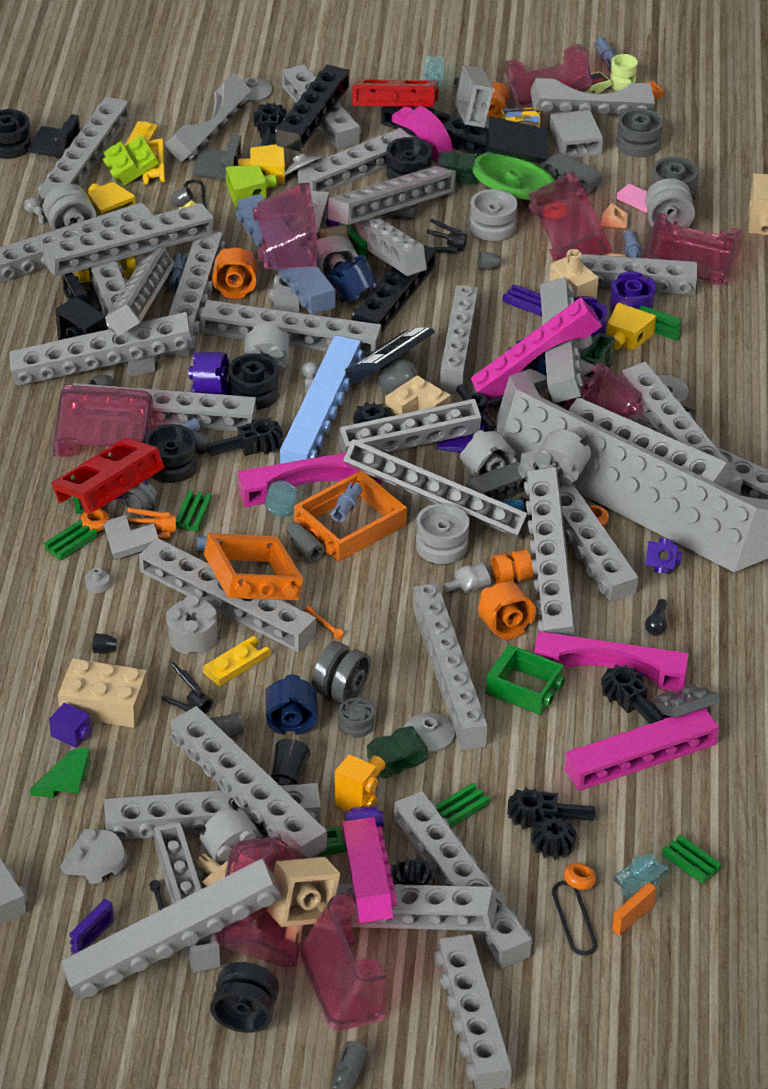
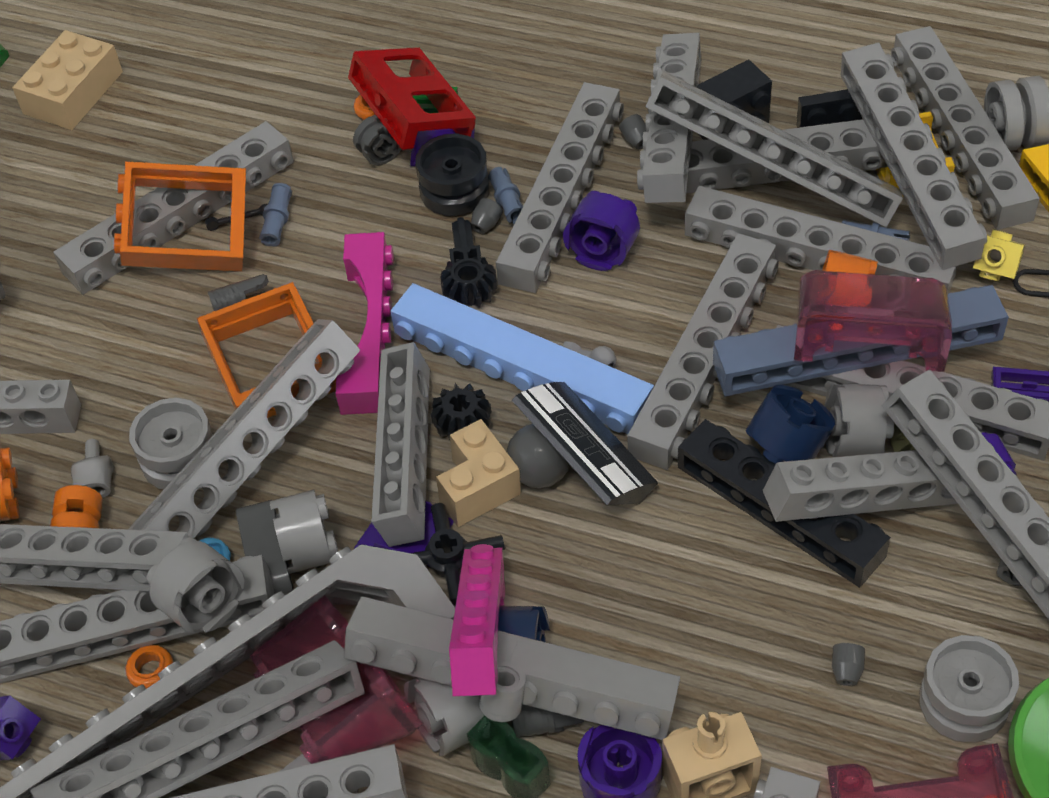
camera: 110 degrees right, 10 degrees up
green tile [44,520,97,560] -> none
dark purple brick [49,702,92,748] -> none
clear pink windscreen [53,385,154,457] -> none
light grey tile [85,567,110,593] -> none
black hose [92,633,117,654] -> none
light grey tile [104,515,159,560] -> none
orange plant [127,508,176,539] -> none
black plant [162,662,214,714] -> none
light grey brick [166,595,218,654] -> none
green tile [176,490,212,532] -> none
yellow hinge [203,636,272,687] -> none
black wheel [228,353,279,410] -> none
light grey brick [244,323,290,374] -> none
clear light blue piece [265,481,298,516] -> none
orange hinge [304,606,344,639] -> none
sand blue pin [331,482,362,522] -> none
black plant [426,219,467,253] -> none
light grey brick [440,285,478,392] -> none
dark purple tile [503,284,542,316] -> none

